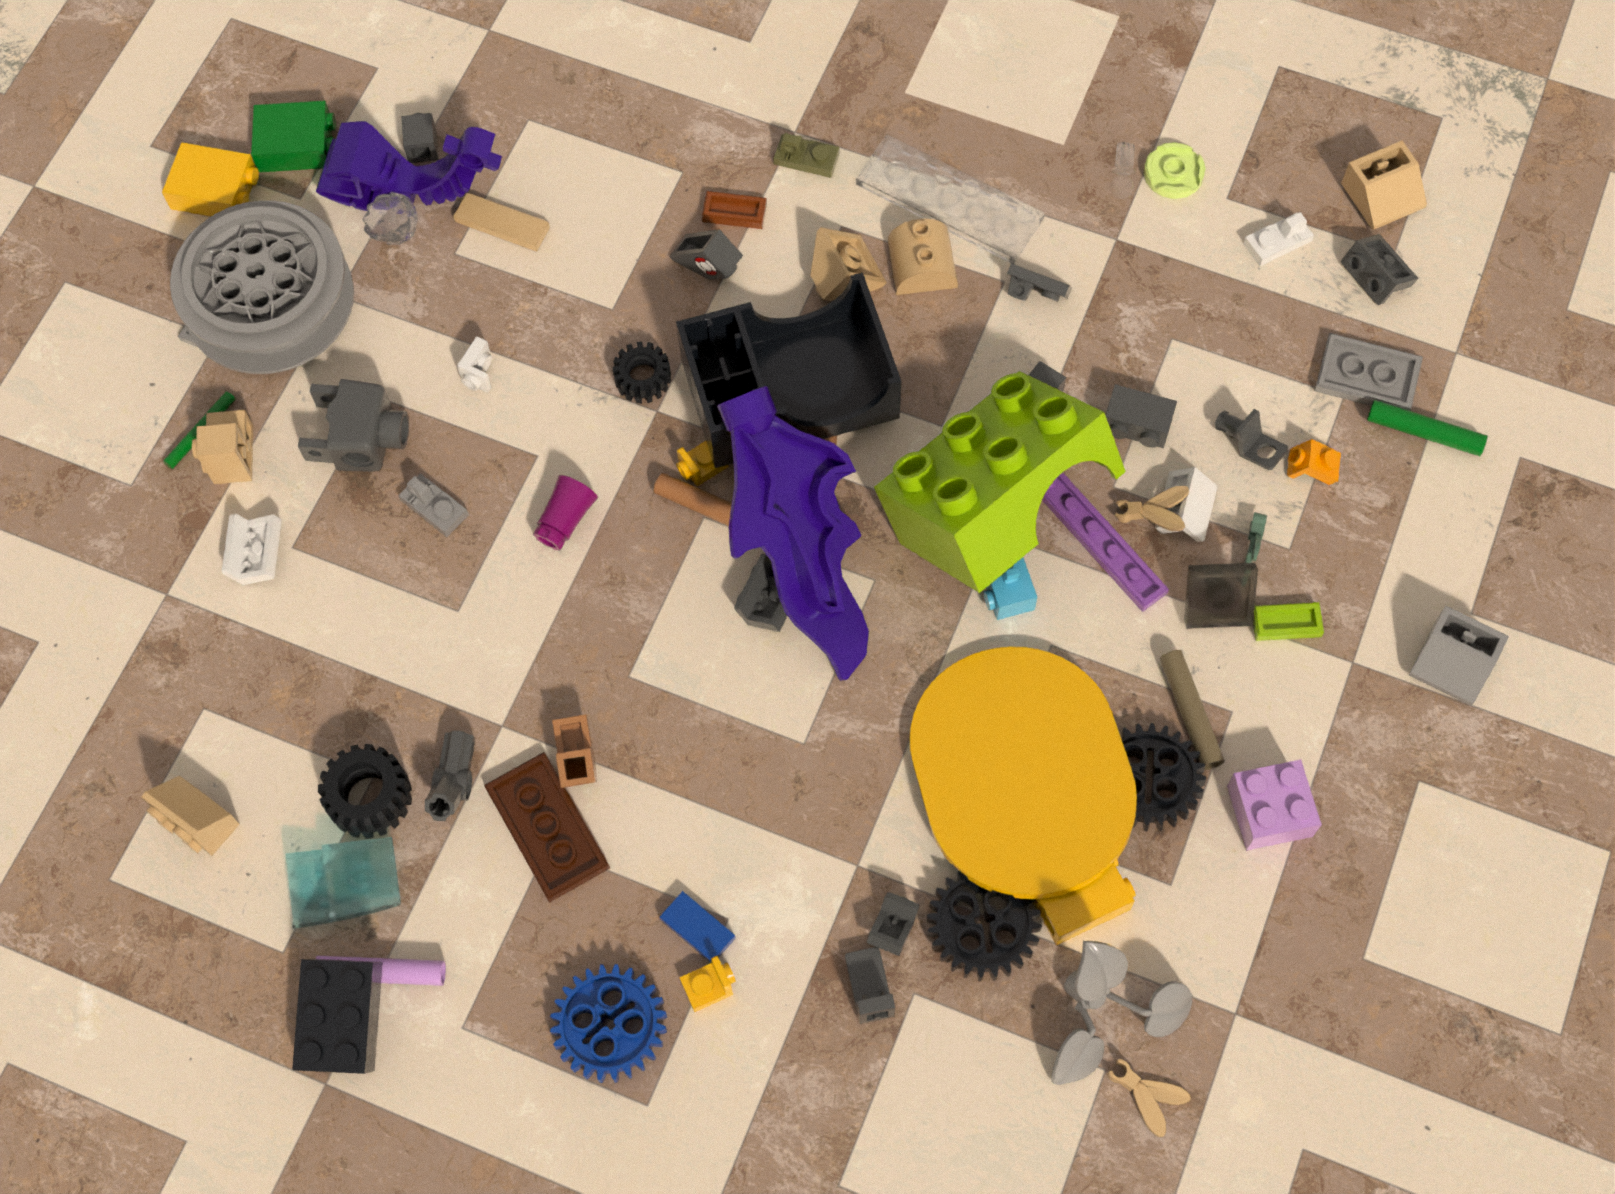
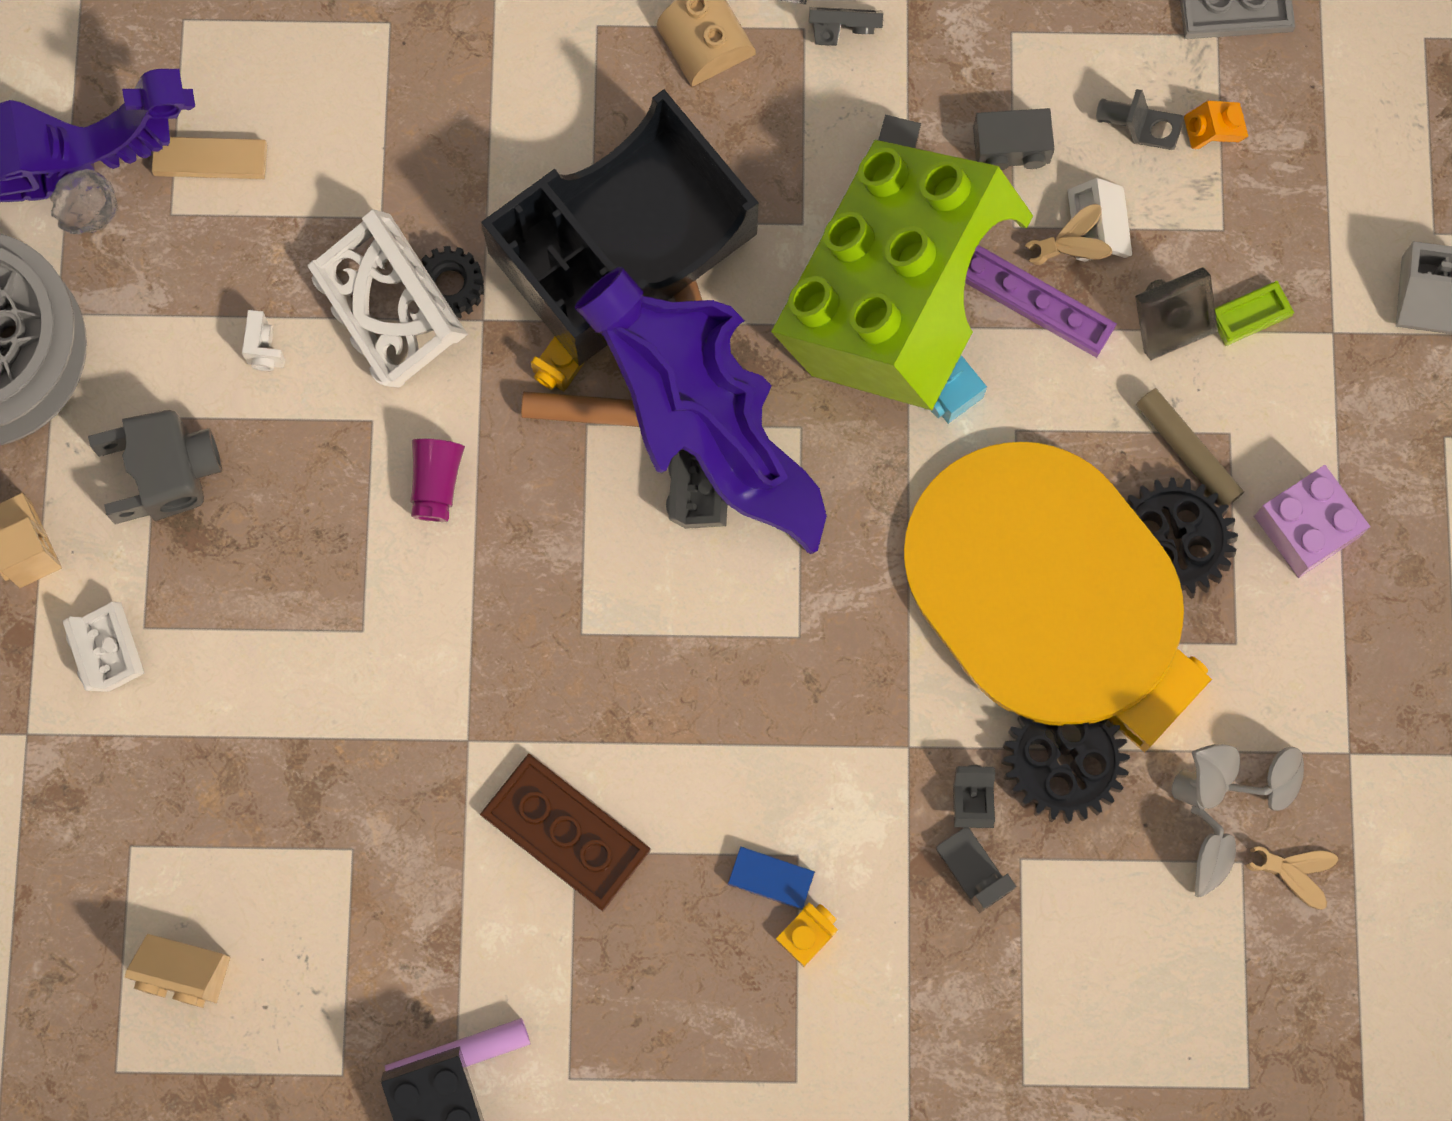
camera: 25 degrees left, 10 degrees up
clear light blue slope [285,837,401,929] -> none
black tyre [318,744,412,839] -> none
light grey hinge [398,473,469,538] -> none
dark grey brick [401,113,439,163] -> none
dark grey piece [425,730,475,821] -> none
blue gear [550,964,667,1083] -> none
medium nougat brick [552,714,597,788] -> none
dark grey slope [669,229,743,280] -> none
dark orange tile [702,191,767,229] -> none
tan slope [810,227,887,301] -> none
sand green piece [1241,512,1267,585] -> none
green piece [1367,399,1488,457] -> none
none -> white fence [307,209,468,388]

